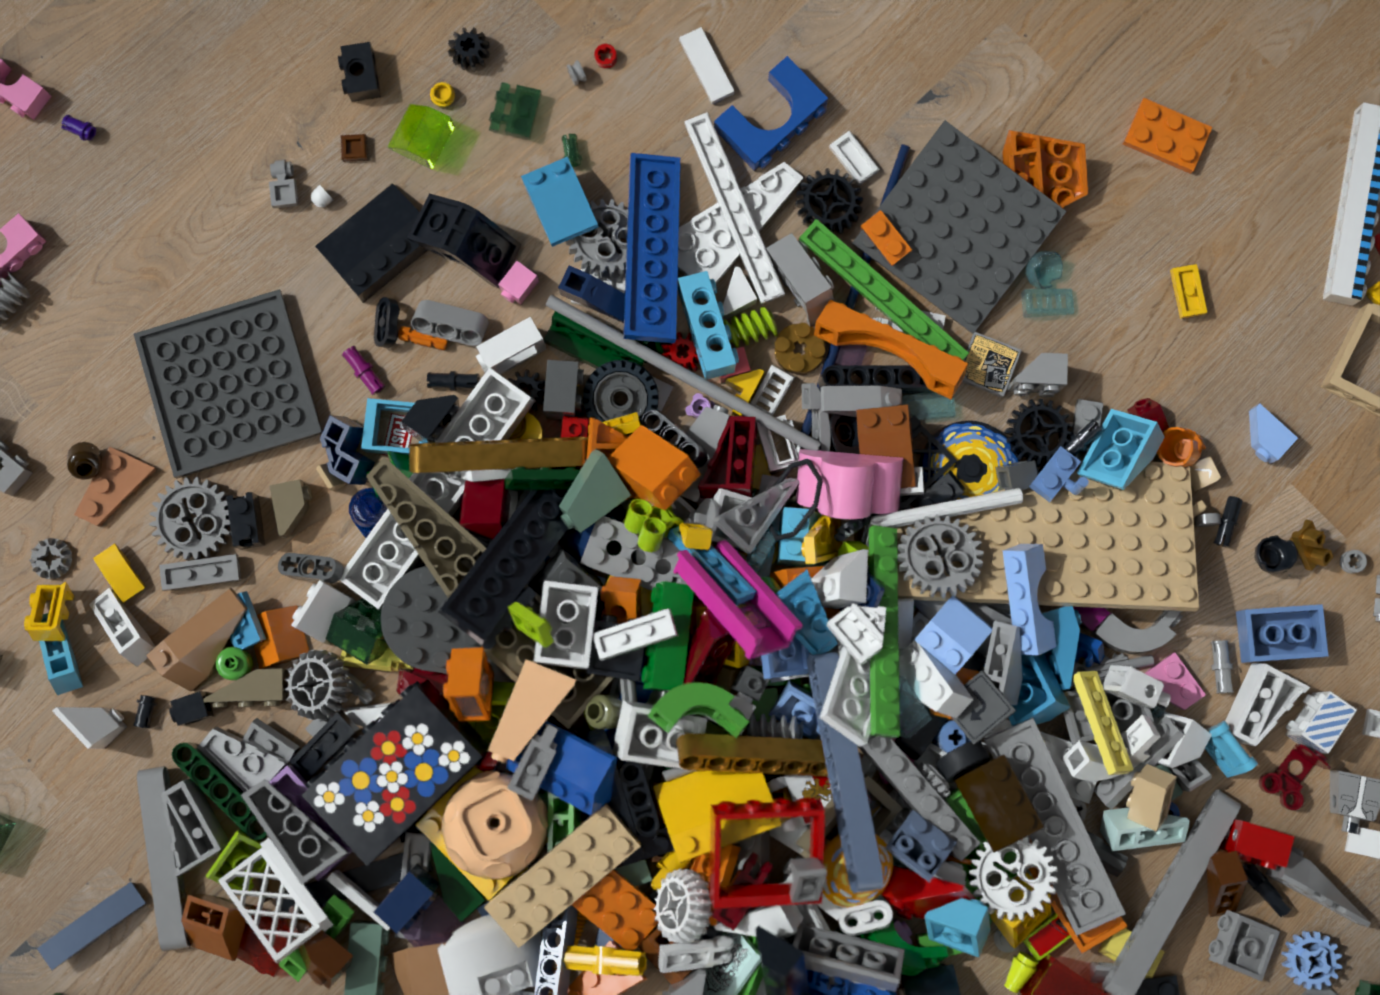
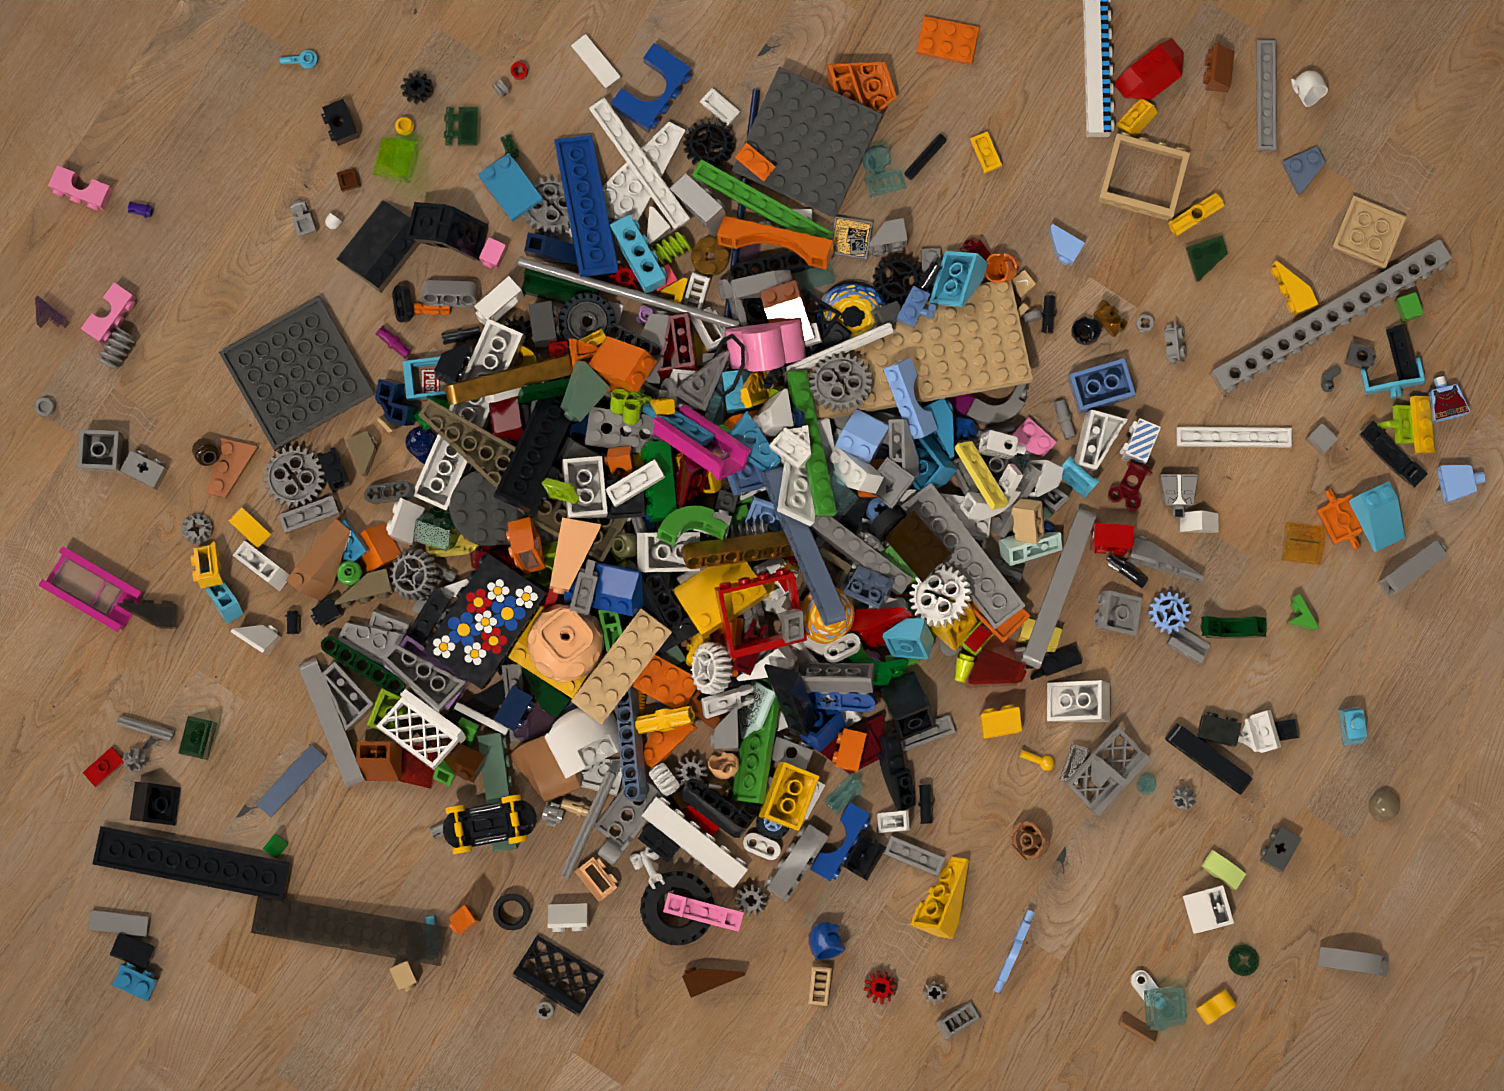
camera: 10 degrees left, 0 degrees up
reddish brown slope [1207,850,1248,917] -> none
none -> black axle [904,134,947,180]

